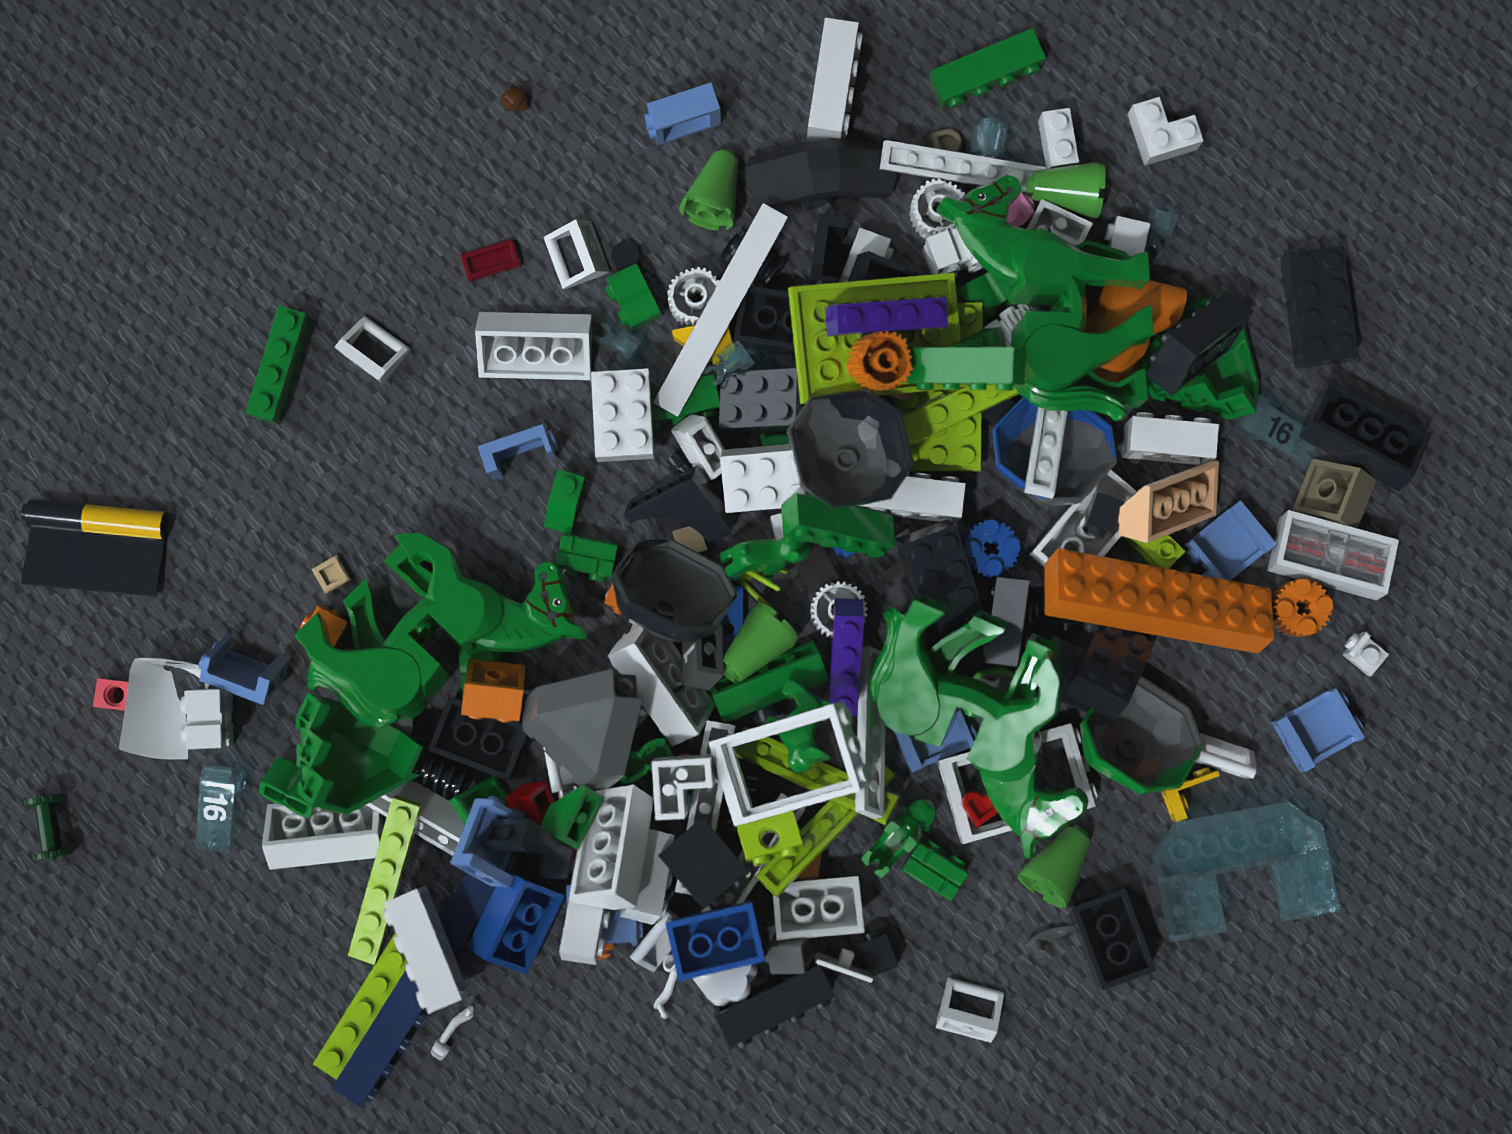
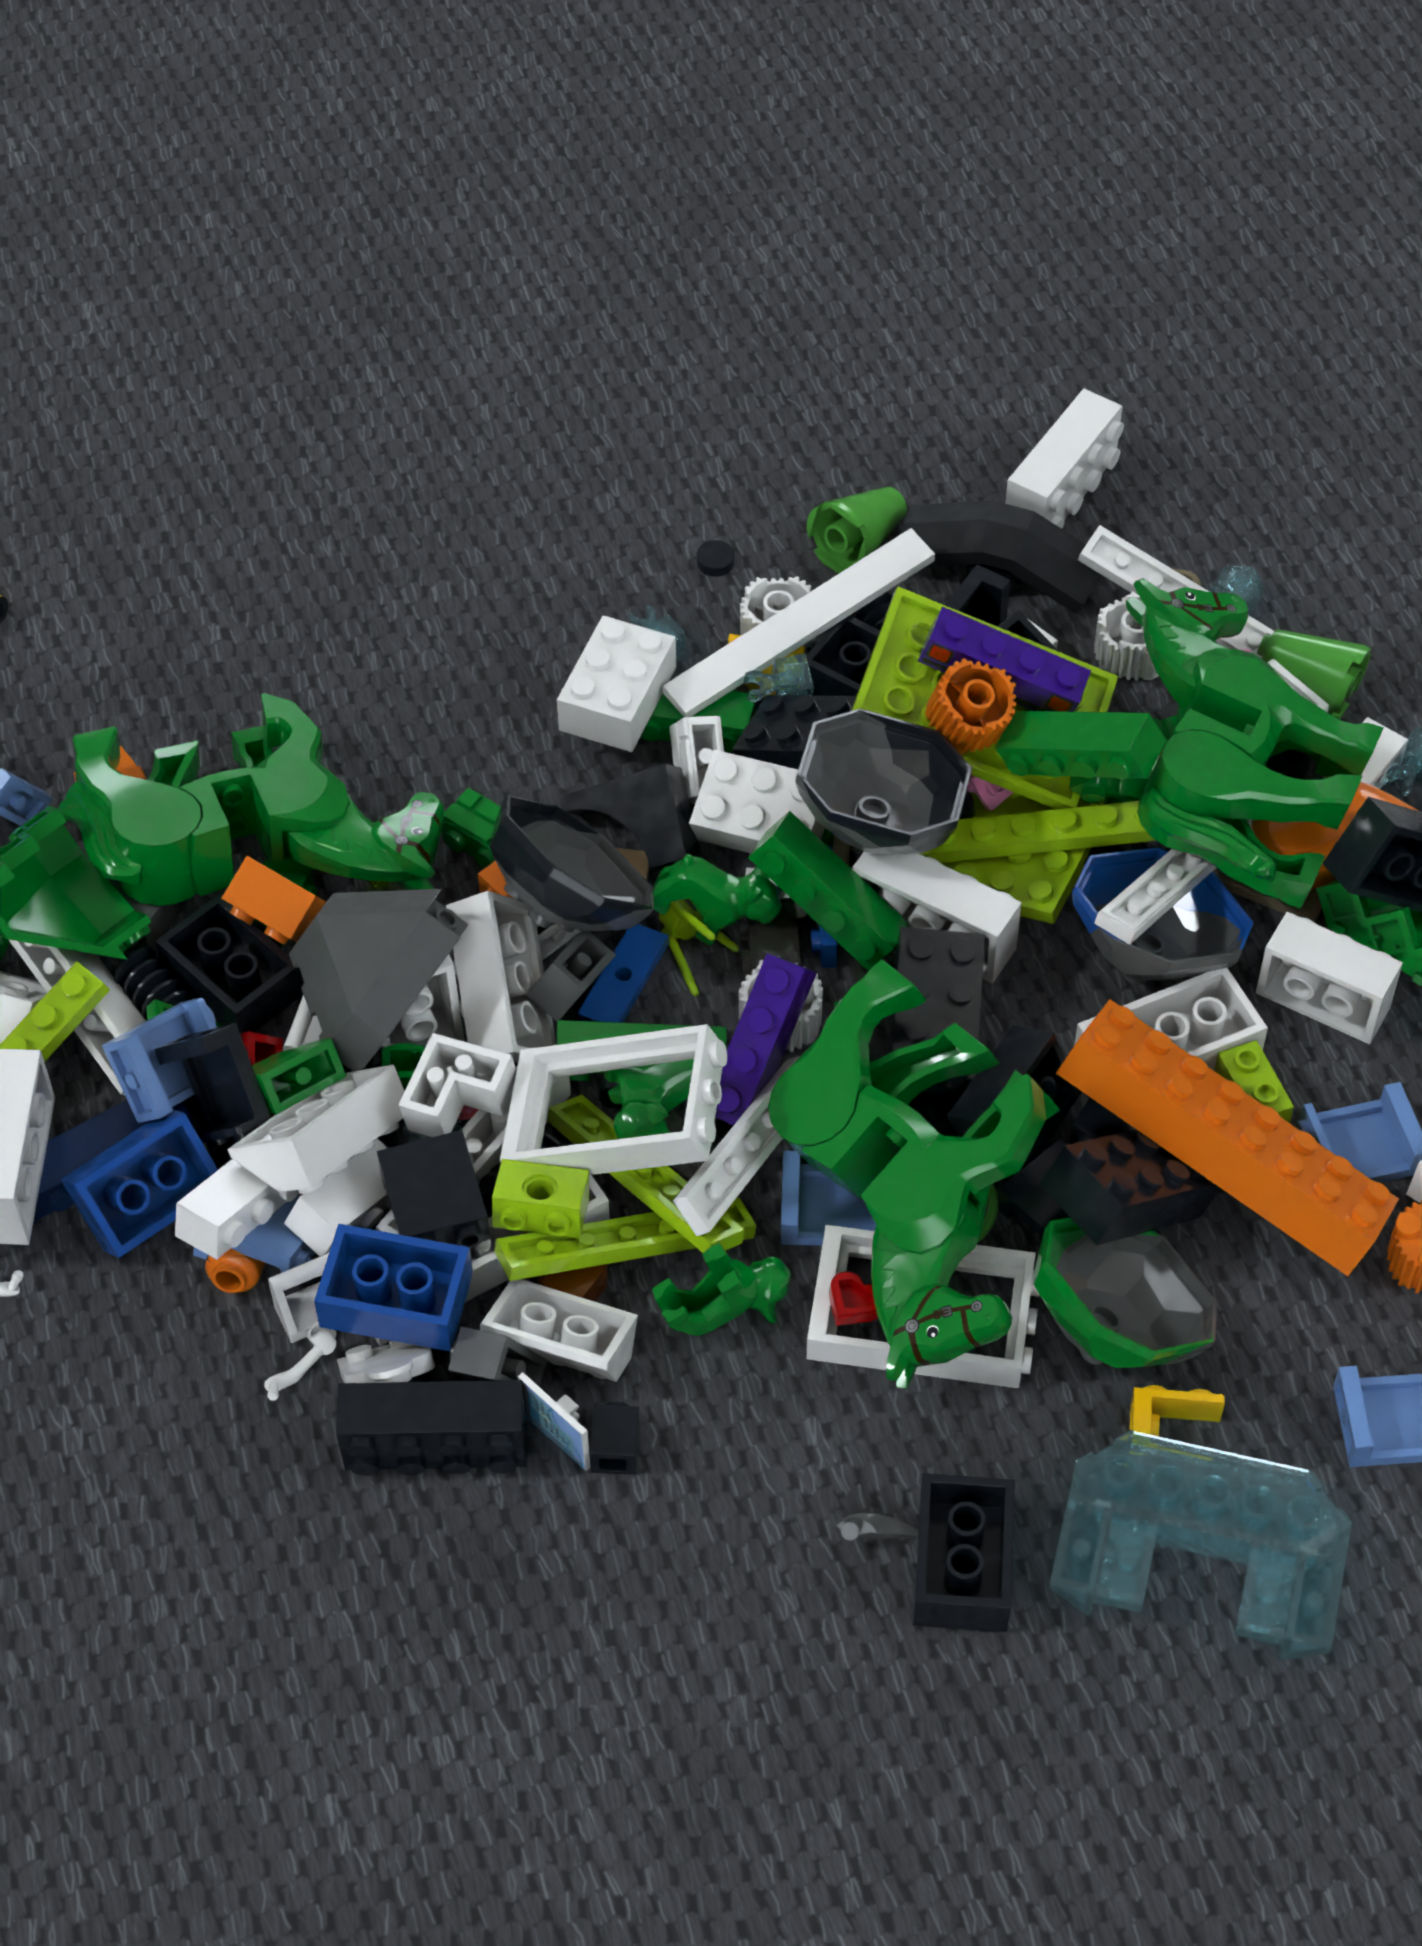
camera: 25 degrees right, 30 degrees down
green brick [245,305,312,425] -> none
tan tile [312,555,351,594] -> none
white tile [335,316,410,384] -> none
dark red tile [460,239,522,282] -> none
white slope [475,312,592,380] -> none
medium blue panel [477,424,559,480] -> none
reddish brown plate [500,83,529,112] -> none
white tile [544,220,610,290] -> none
green slope [544,469,587,535] -> none
green brick [604,264,662,331] -> none
medium blue window [644,83,721,145] -> none
bright green cone [723,603,798,681] -> none
green brick [900,839,969,901] -> none
white brick [922,229,983,278] -> none
green brick [929,28,1046,109] -> none
white tile [936,977,1004,1043] -> none
blue brick [962,520,1020,579] -> none
bright green cone [1018,825,1091,908] -> none
white brick [1038,108,1079,169] -> none
black brick [1082,492,1125,539] -> none
light nougat slope [1118,460,1219,543] -> none
white tile [1195,733,1256,779] -> none

